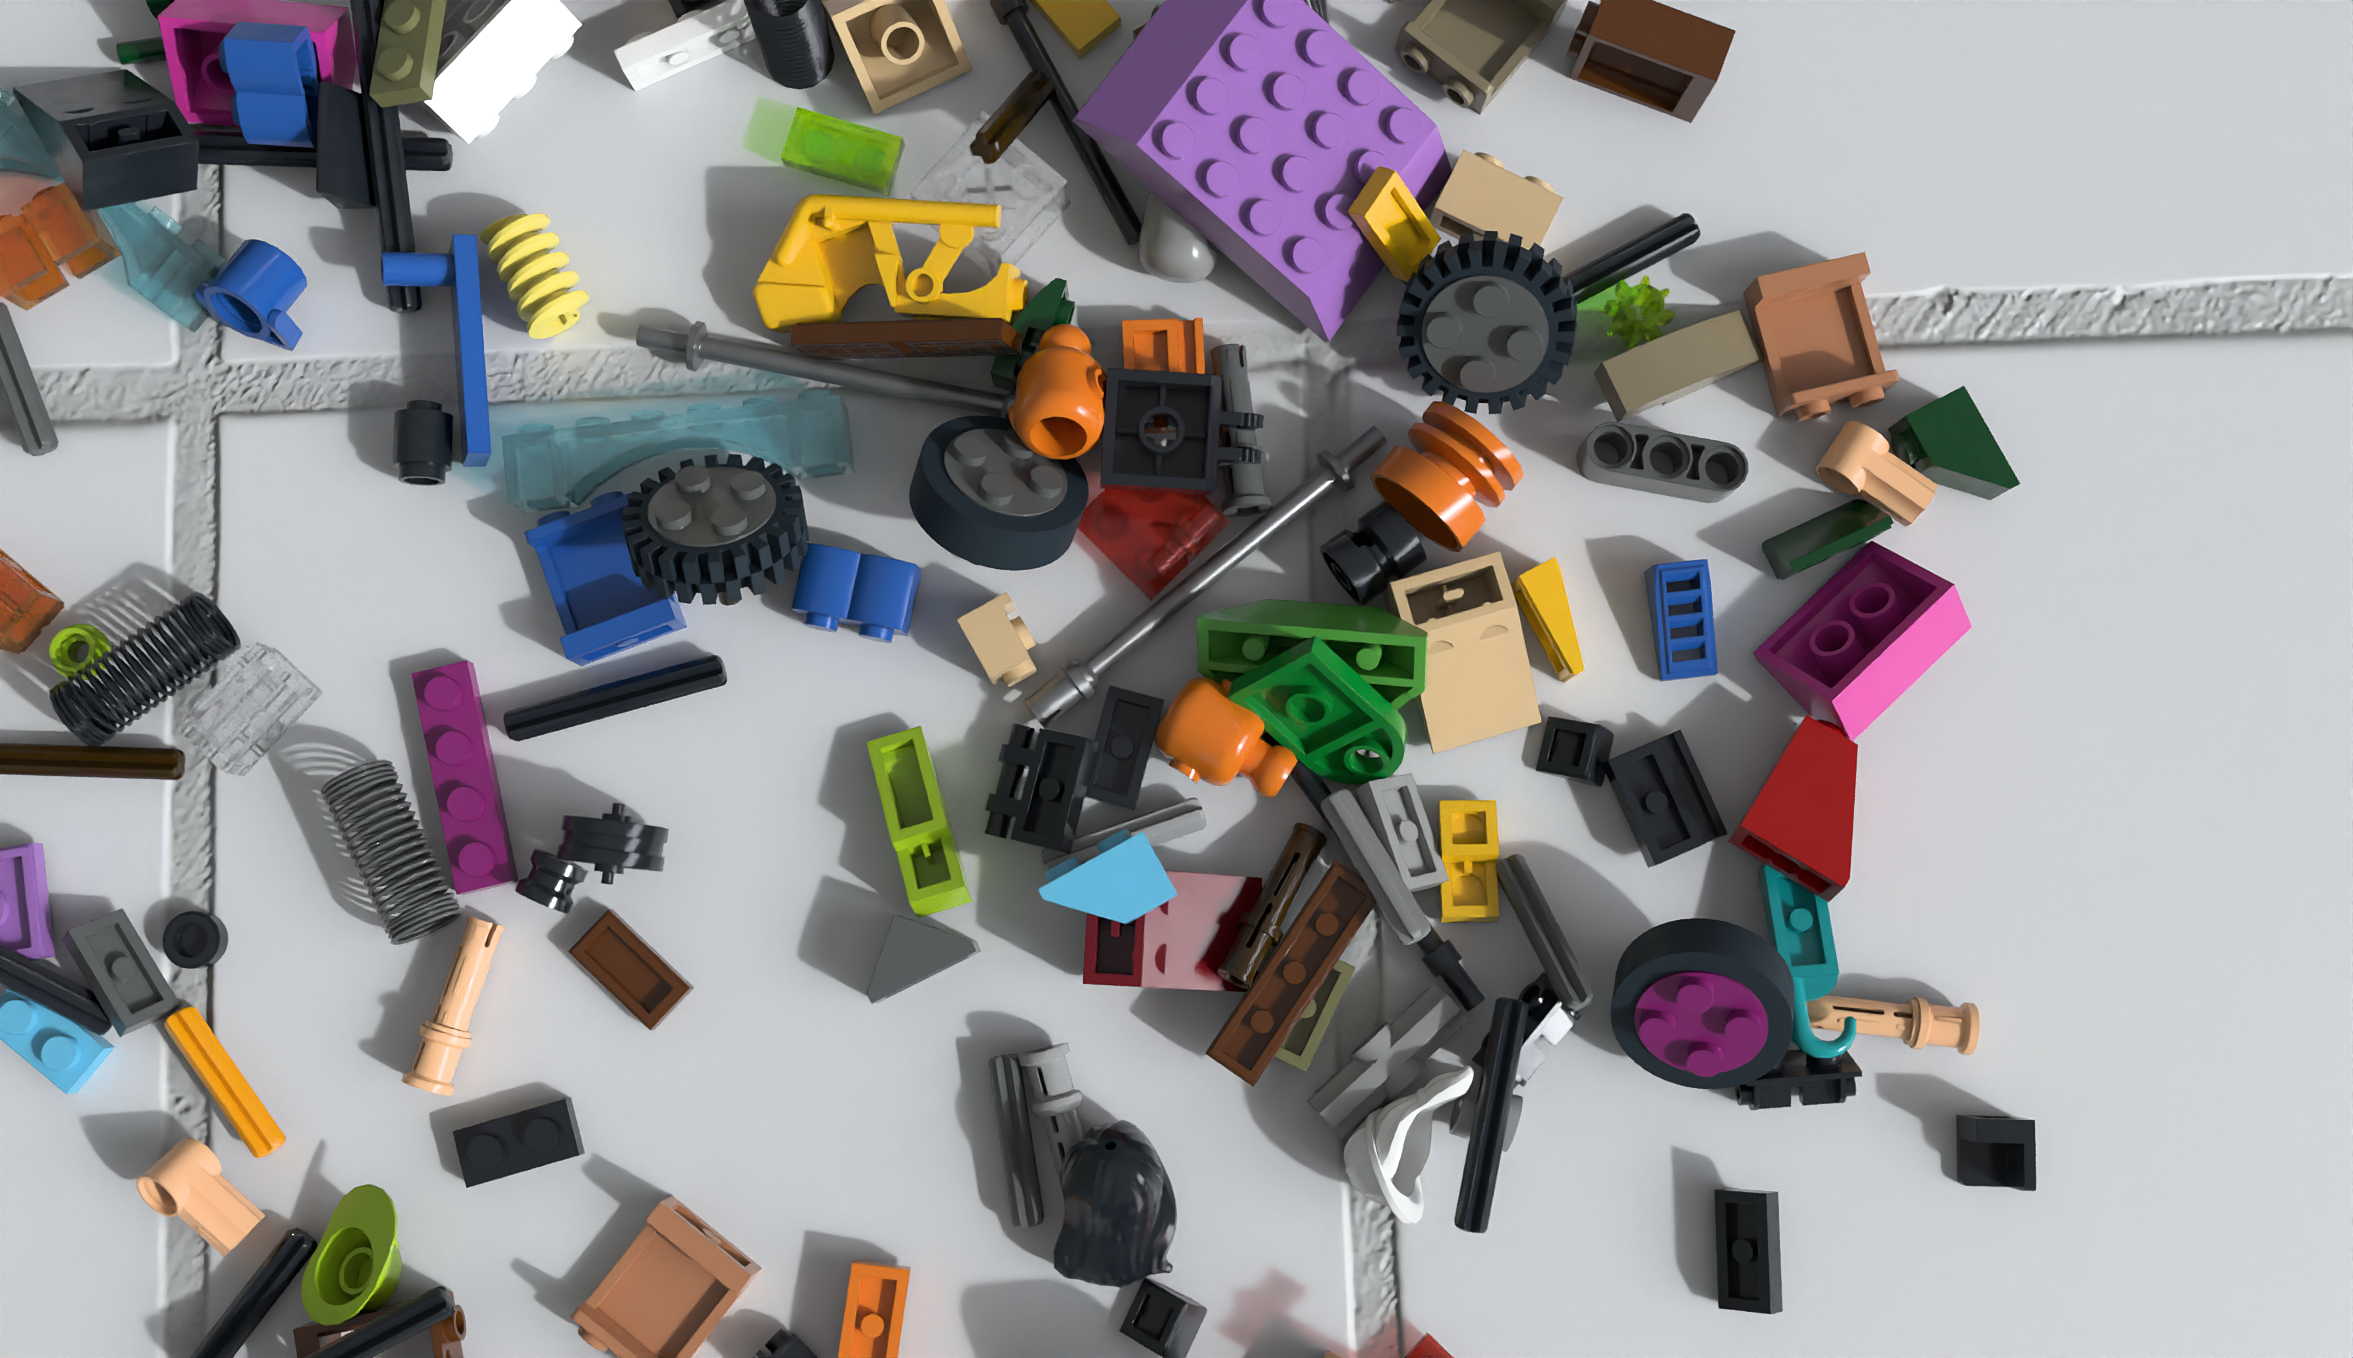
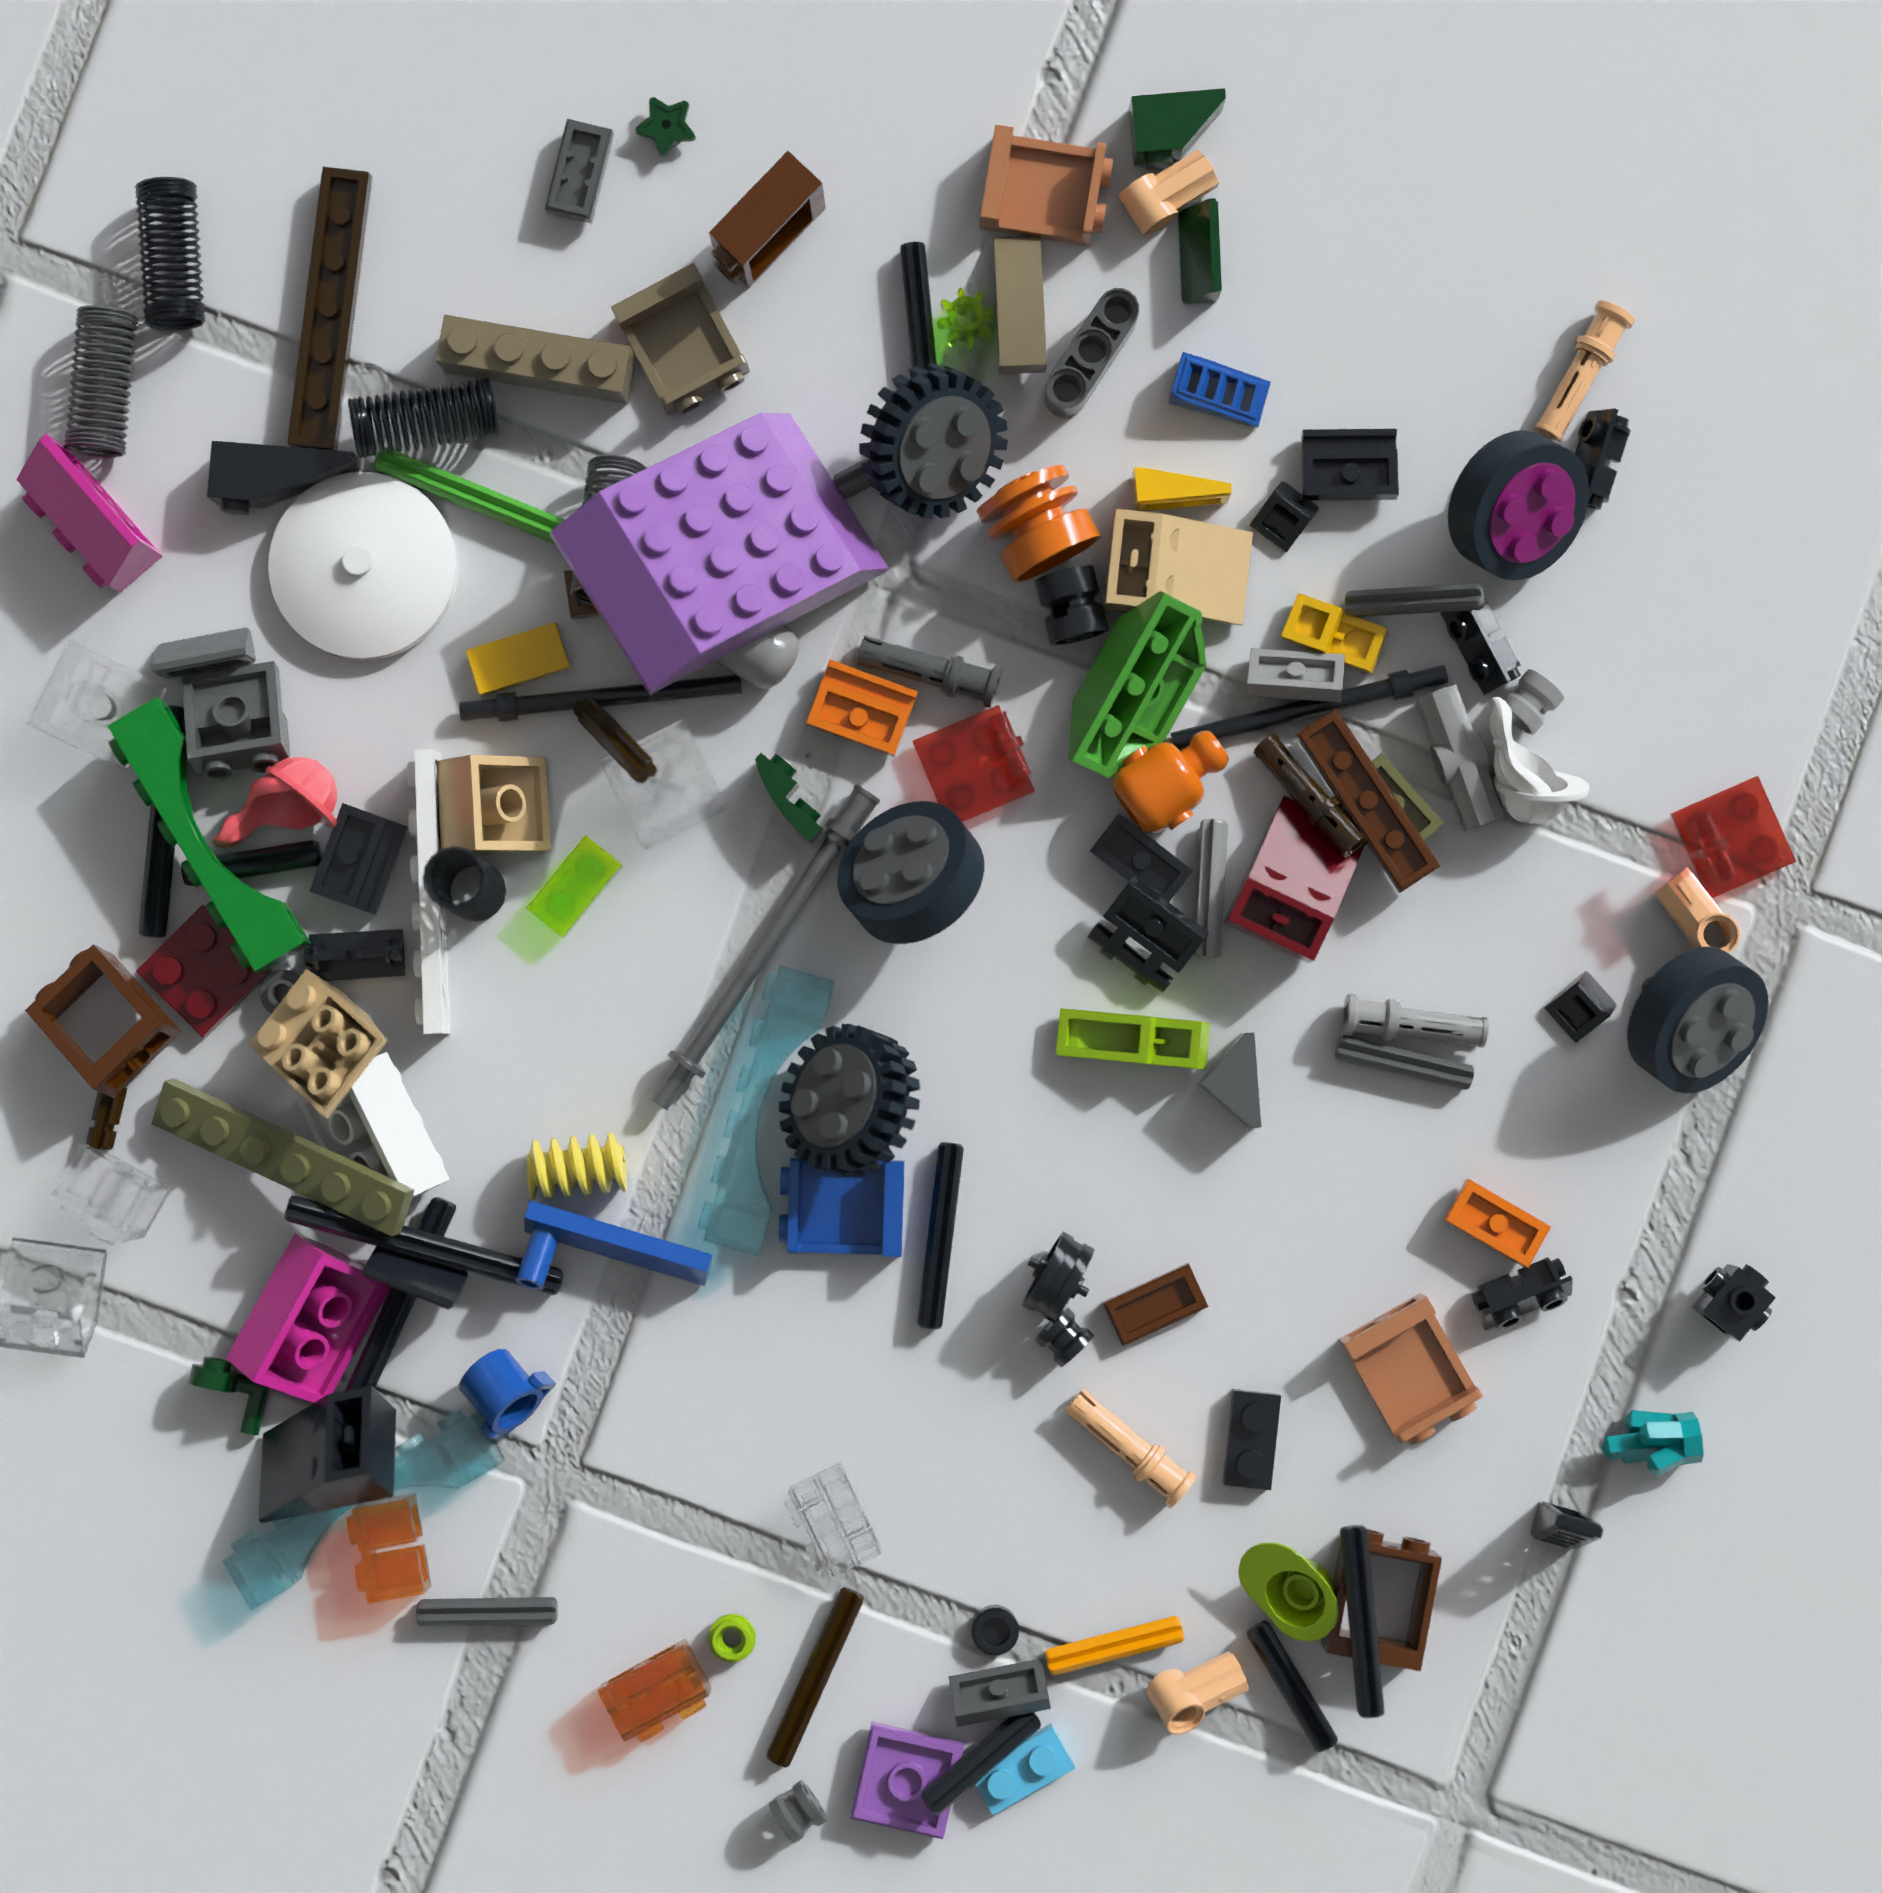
camera: 65 degrees left, 5 degrees up
black piece [49,591,241,747] -> none
blue brick [219,22,320,148] -> none
dark grey piece [321,760,462,945] -> none
black brick [393,400,453,486] -> none
magenta plate [411,660,519,895] -> none
yellow piece [753,194,1029,333] -> none
reddish brown tile [790,318,1023,359] -> none
blue brick [791,543,922,643] -> none
tan brick [957,592,1037,687] -> none
orange piece [1009,324,1107,460] -> none
flat silver bar [1022,426,1387,729] -> none
medium azure slope [1038,828,1178,924] -> none
black piece [1053,1120,1177,1288] -> none
black hinge [1100,368,1264,495] -> none
green plate [1228,635,1408,784] -> none
light grey axle [1321,789,1431,946] -> none
yellow tile [1347,166,1441,282] -> none
tan brick [1429,149,1564,250] -> none
black axle [1454,997,1529,1234] -> none
black plate [1714,1188,1783,1314] -> none
red slope [1728,715,1858,902] -> none
dark pink slope [1753,540,1972,741] -> none
teal plate [1758,865,1857,1059] -> none
black panel [1956,1115,2036,1191] -> none

